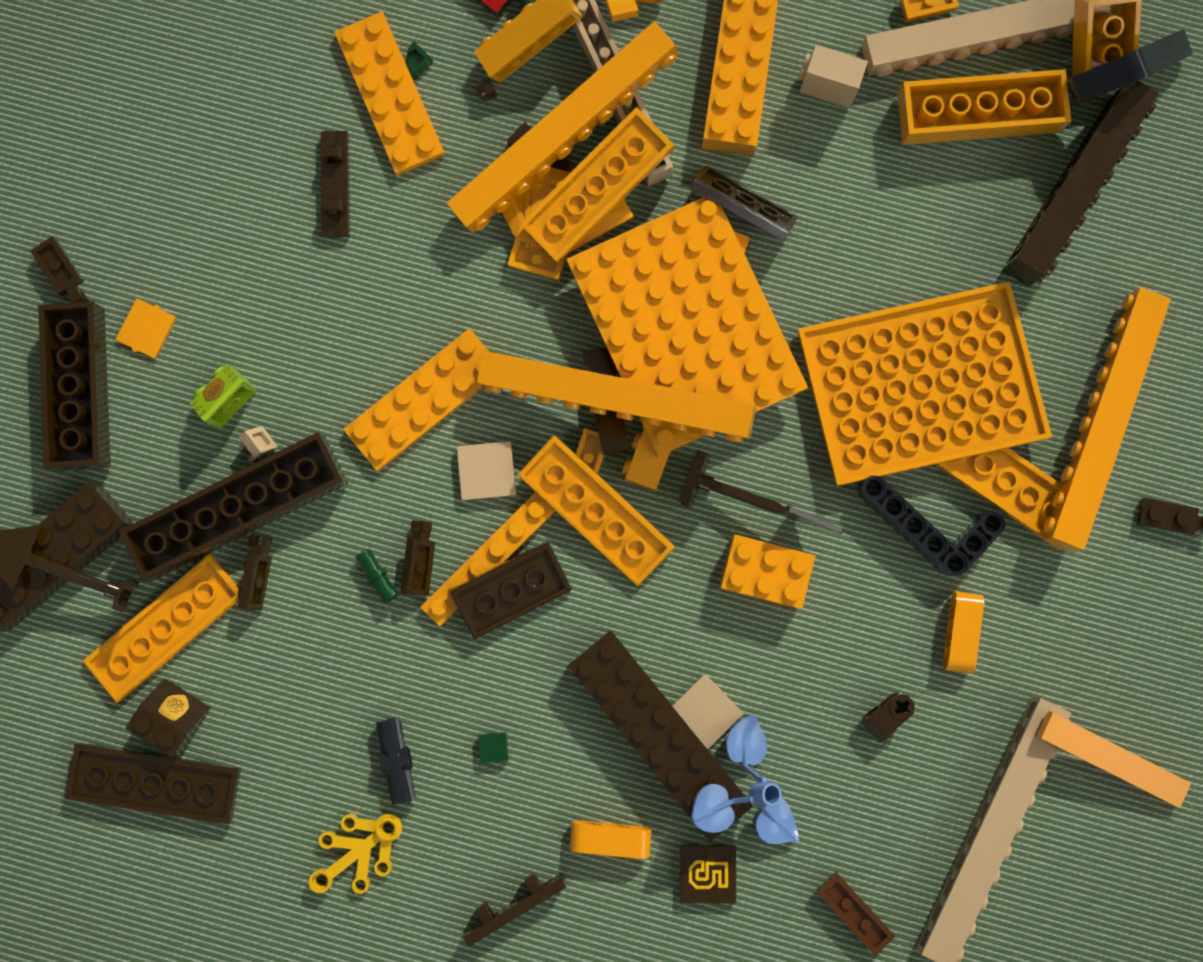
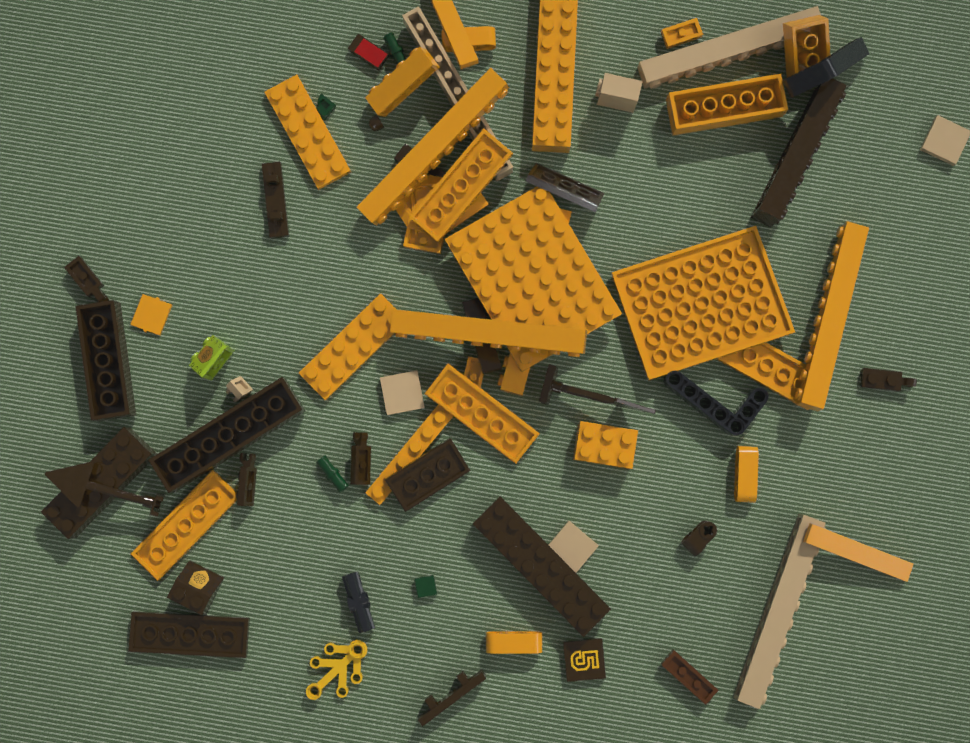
camera: 10 degrees left, 0 degrees up
medium blue plant [691,715,799,844] -> none

